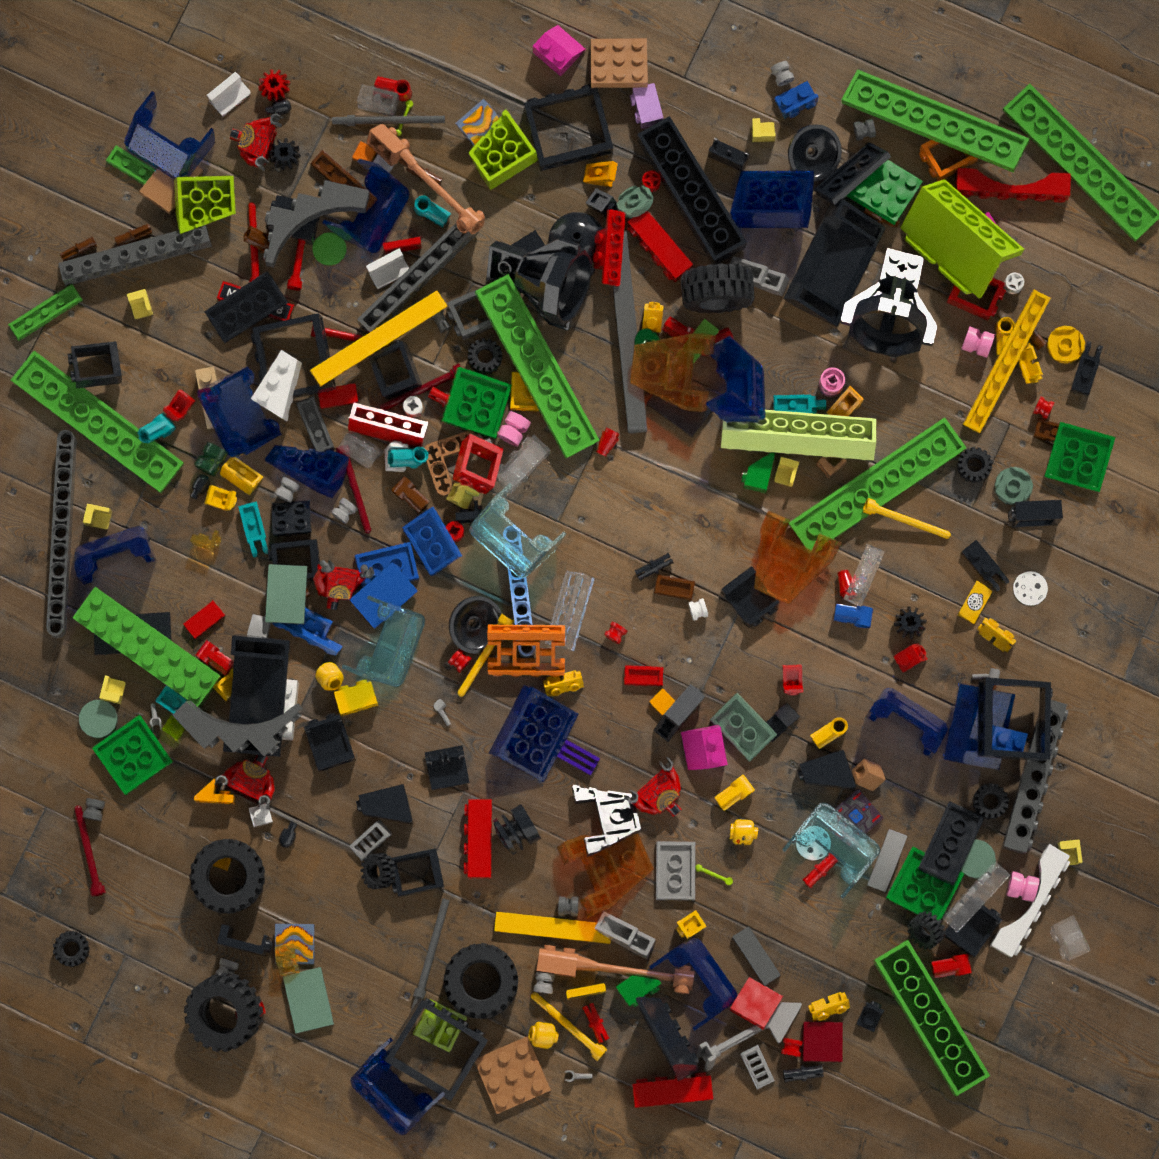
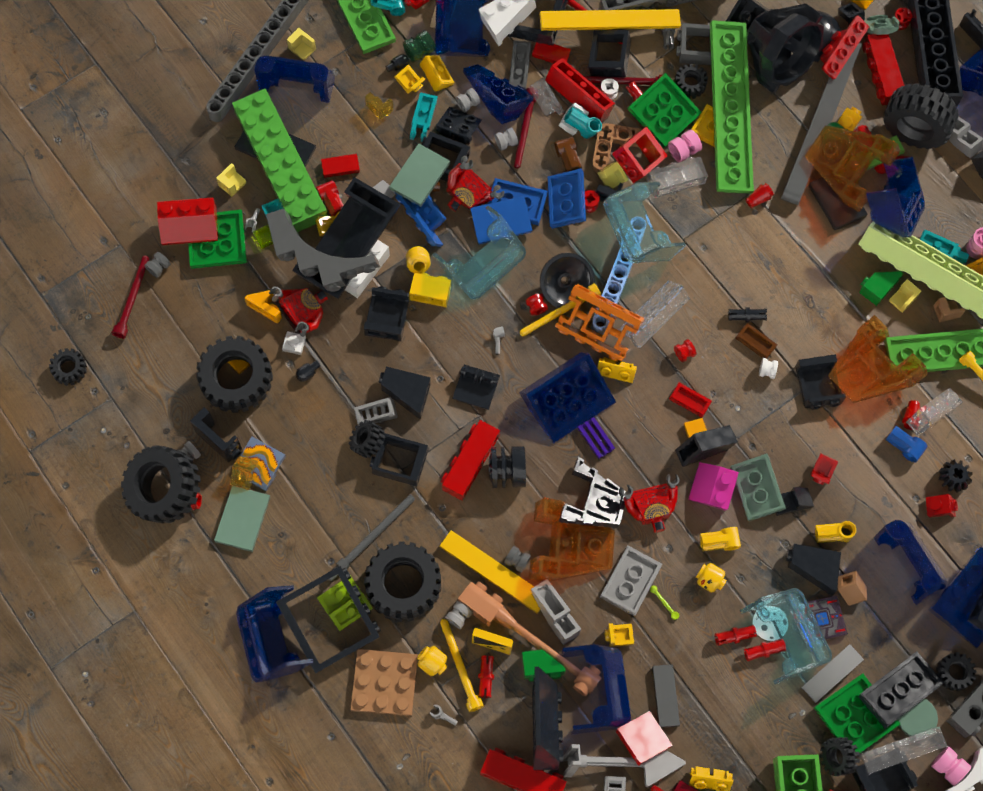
camera: 25 degrees right, 10 degrees down
sand green tile [79,700,118,738] -> none
none -> red slope [157,197,218,245]
none -> red pin [714,625,757,646]

